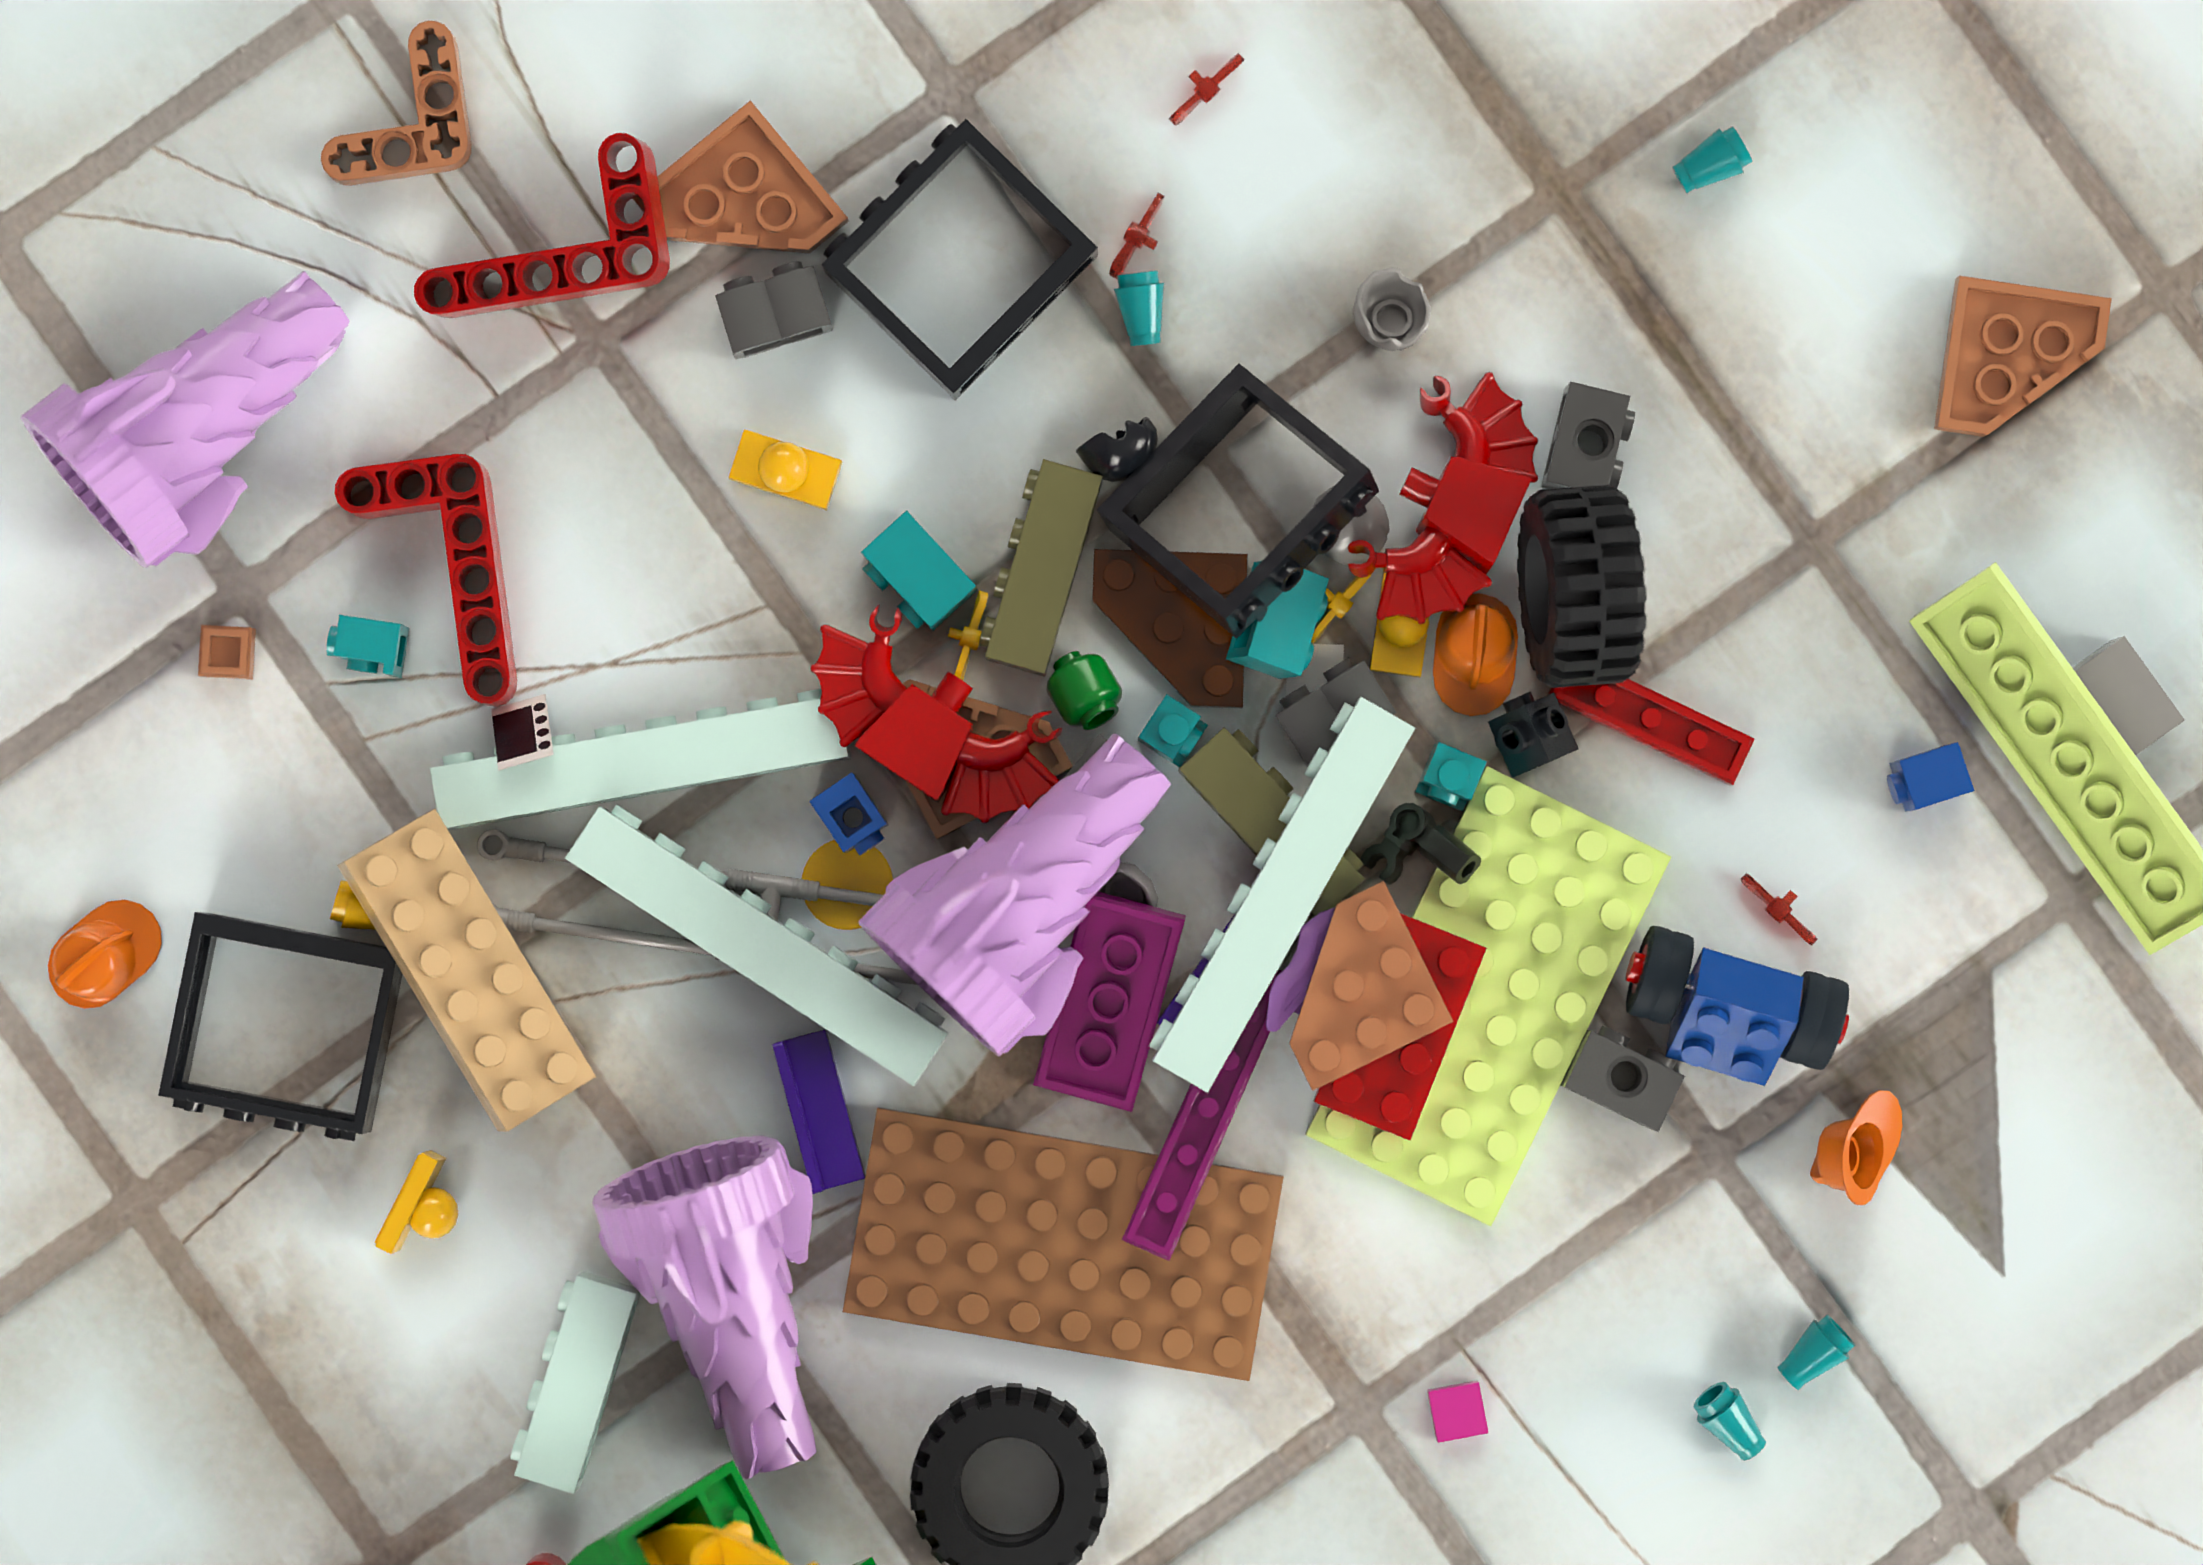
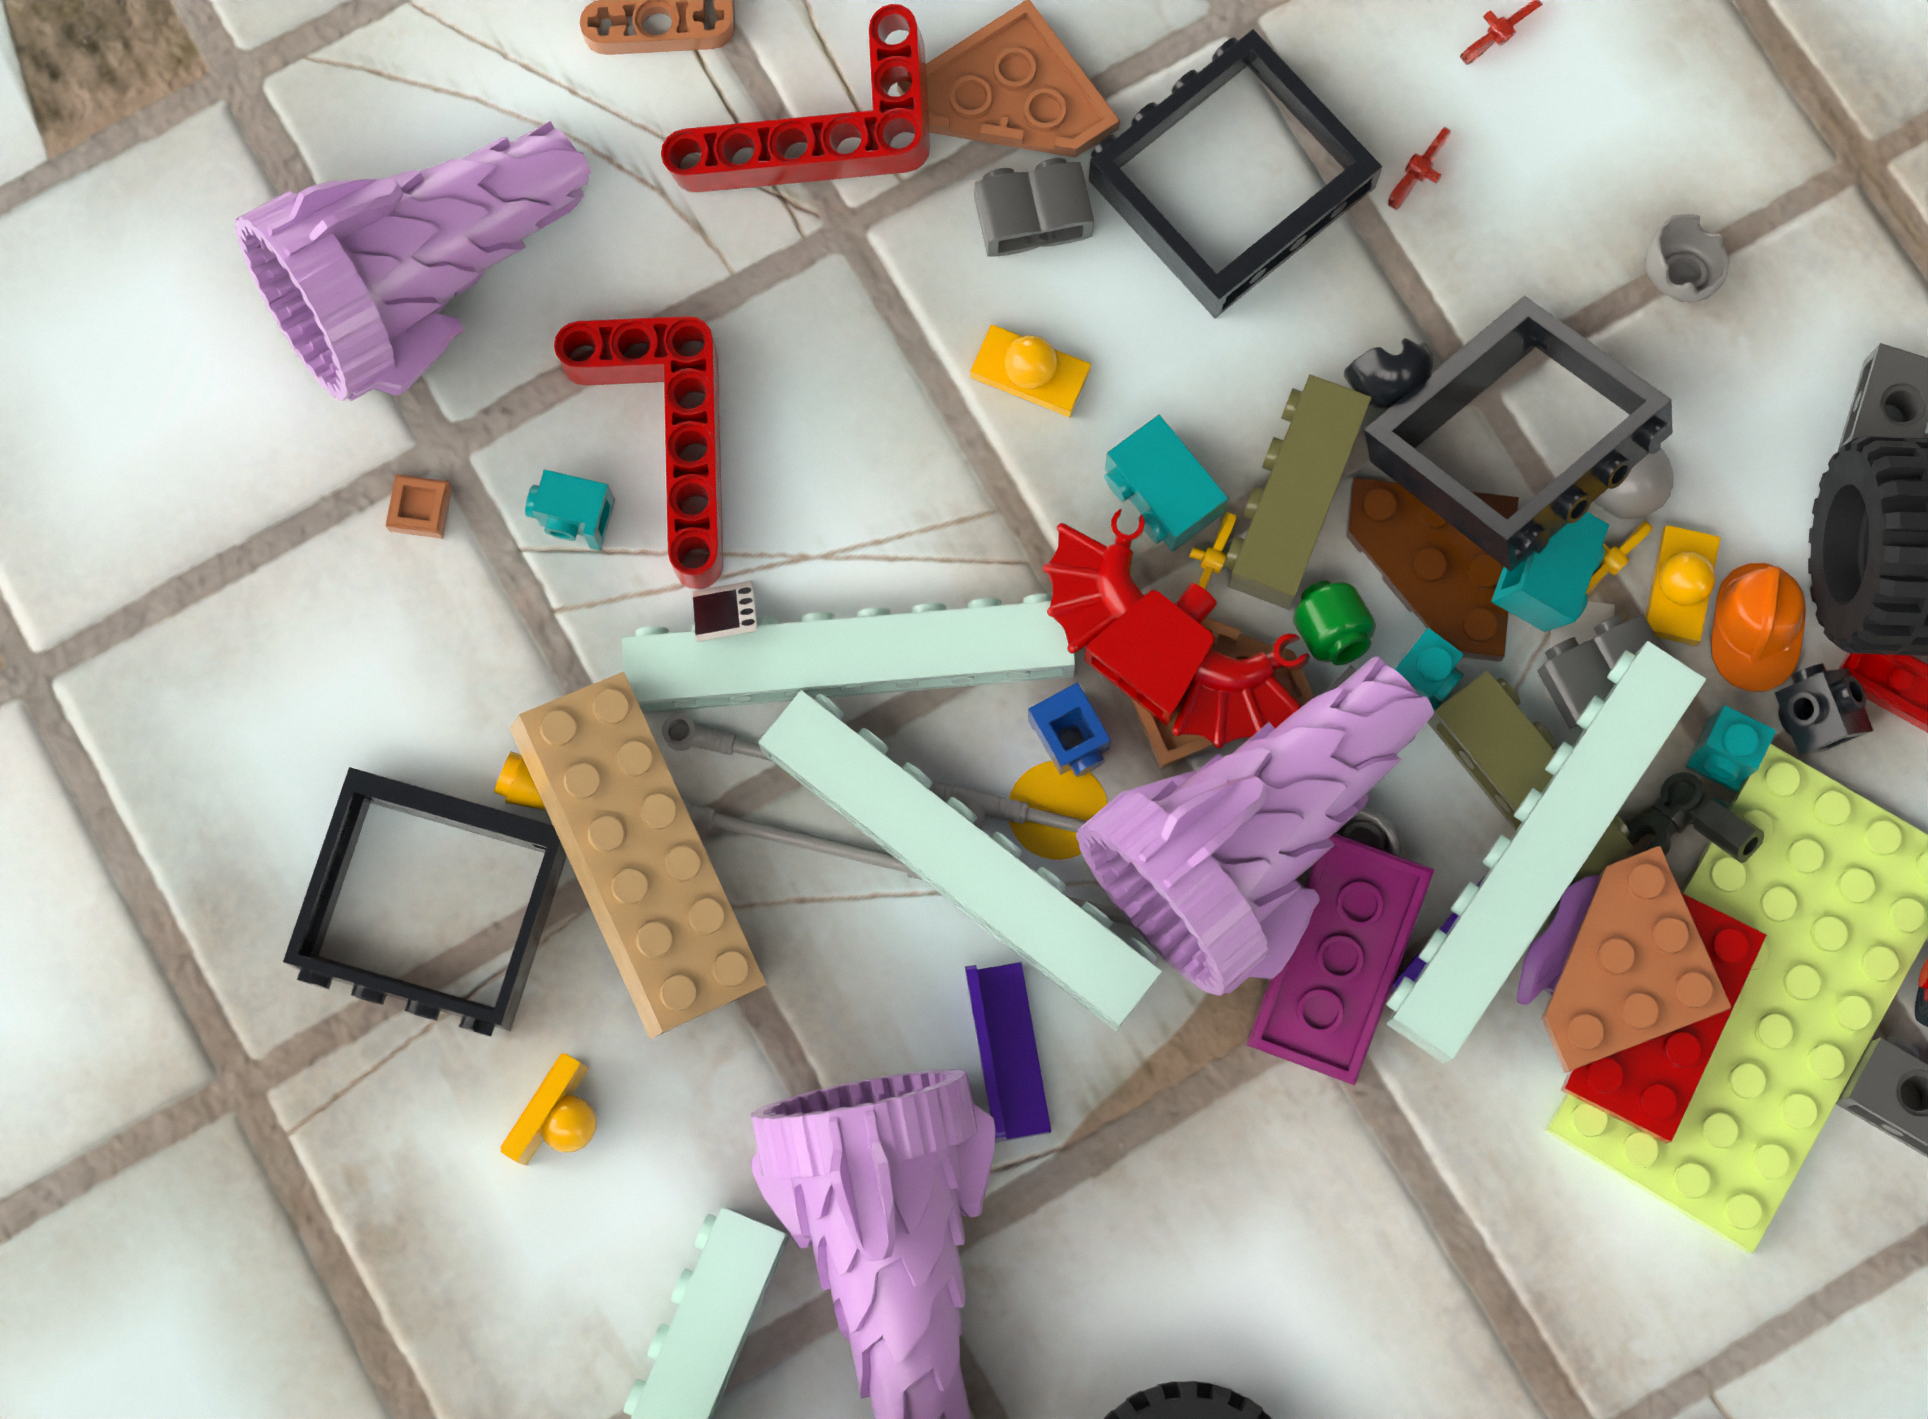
camera: 10 degrees right, 10 degrees down
orange piece [48,900,162,1009] -> none
medium nougat plate [842,1107,1284,1381] -> none
teal cone [1114,270,1164,346] -> none
magenta tile [1122,969,1282,1261] -> none
red torso [1348,372,1538,624] -> none

